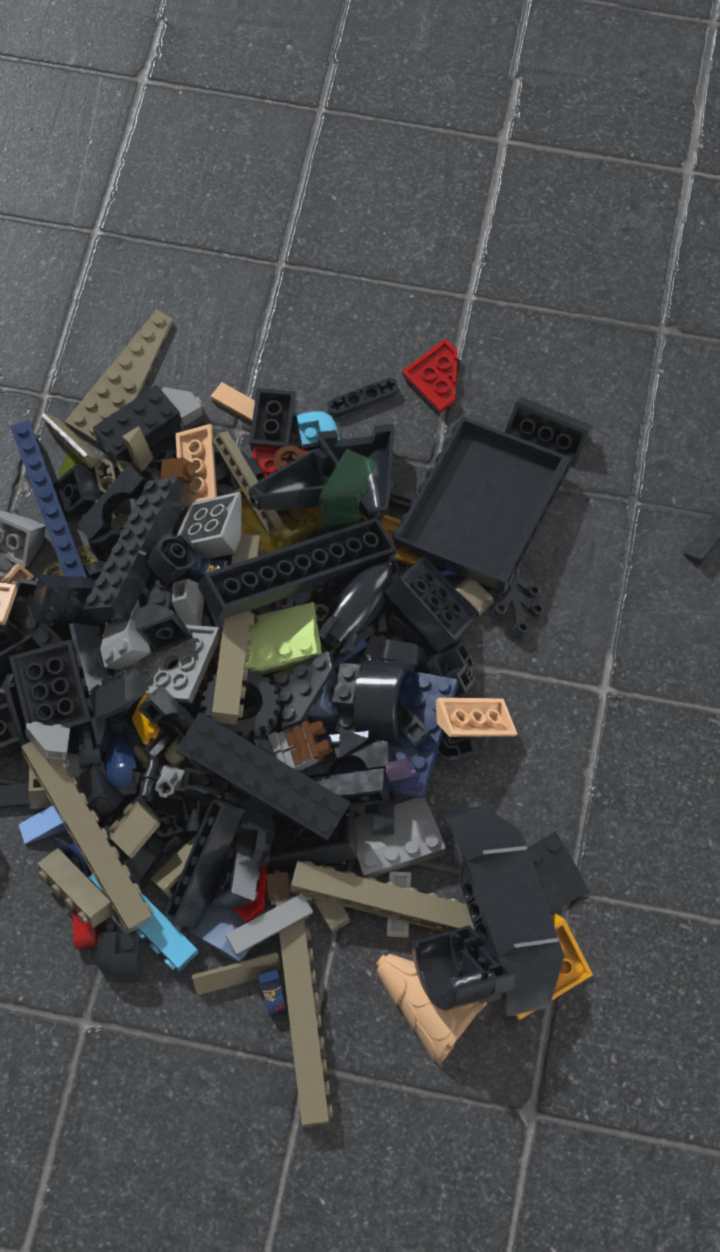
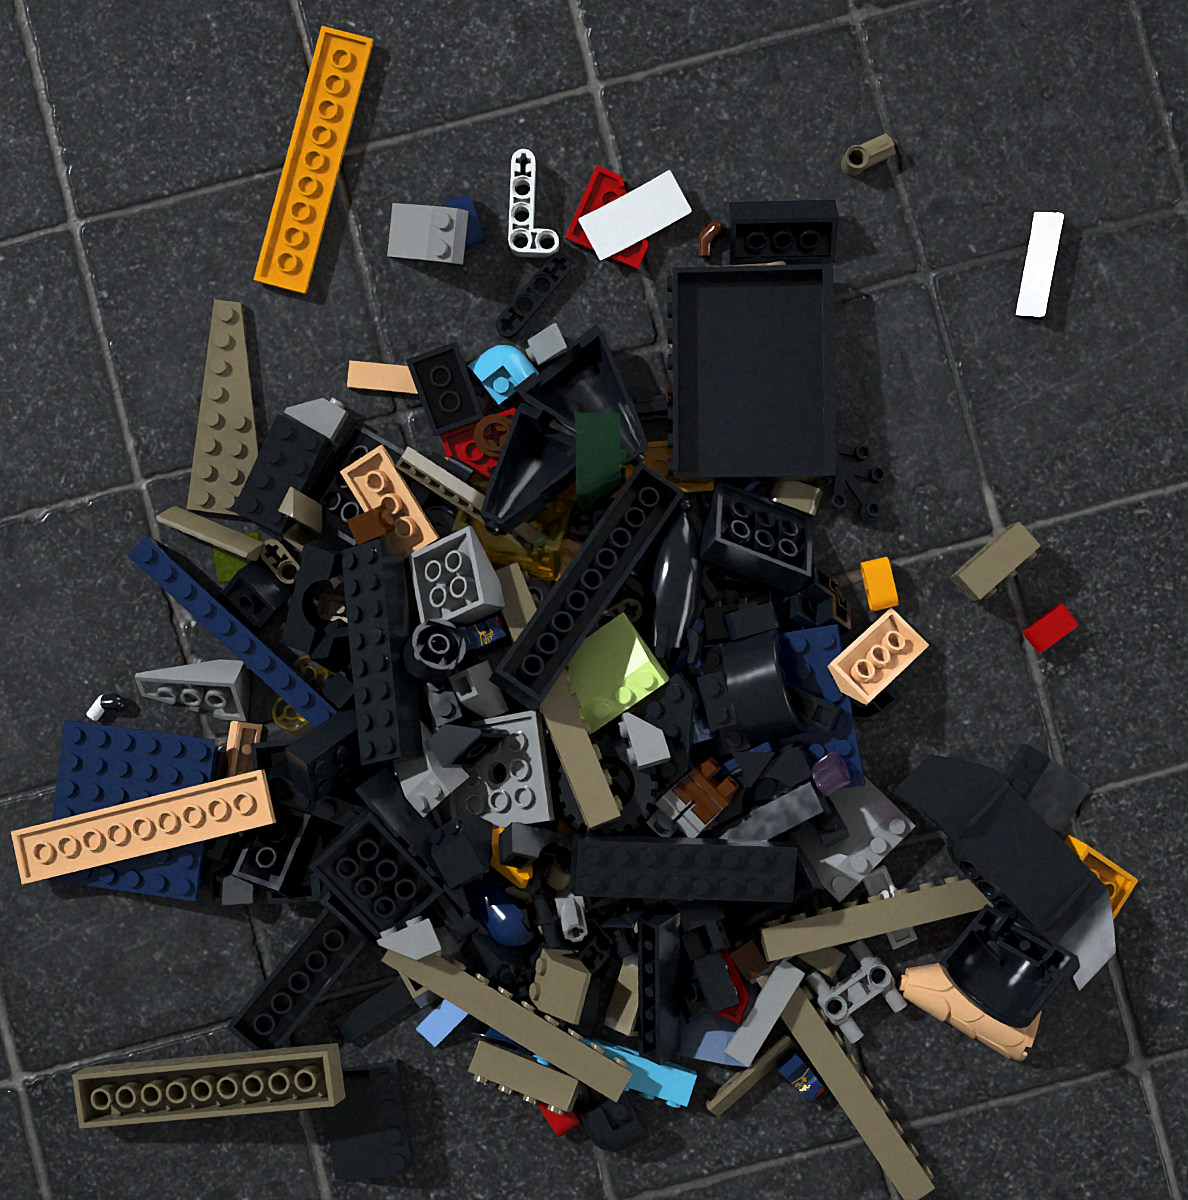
camera: 25 degrees left, 20 degrees up
none -> light orange plate [253,26,374,295]
none -> light grey slope [387,203,468,265]
none -> dark blue beam [445,193,485,248]
none -> white beam [508,149,559,258]
none -> light grey slope [525,323,568,368]
none -> white sticker [578,170,692,260]
none -> light grey slope [618,712,671,771]
none -> reddish brown arm [699,221,726,258]
none -> light grey piece [804,939,907,1044]
none -> dark tan piece [841,133,896,176]
none -> light orange beam [860,557,898,612]
none -> dark tan brick [949,522,1041,601]
none -> red beam [1022,602,1079,654]

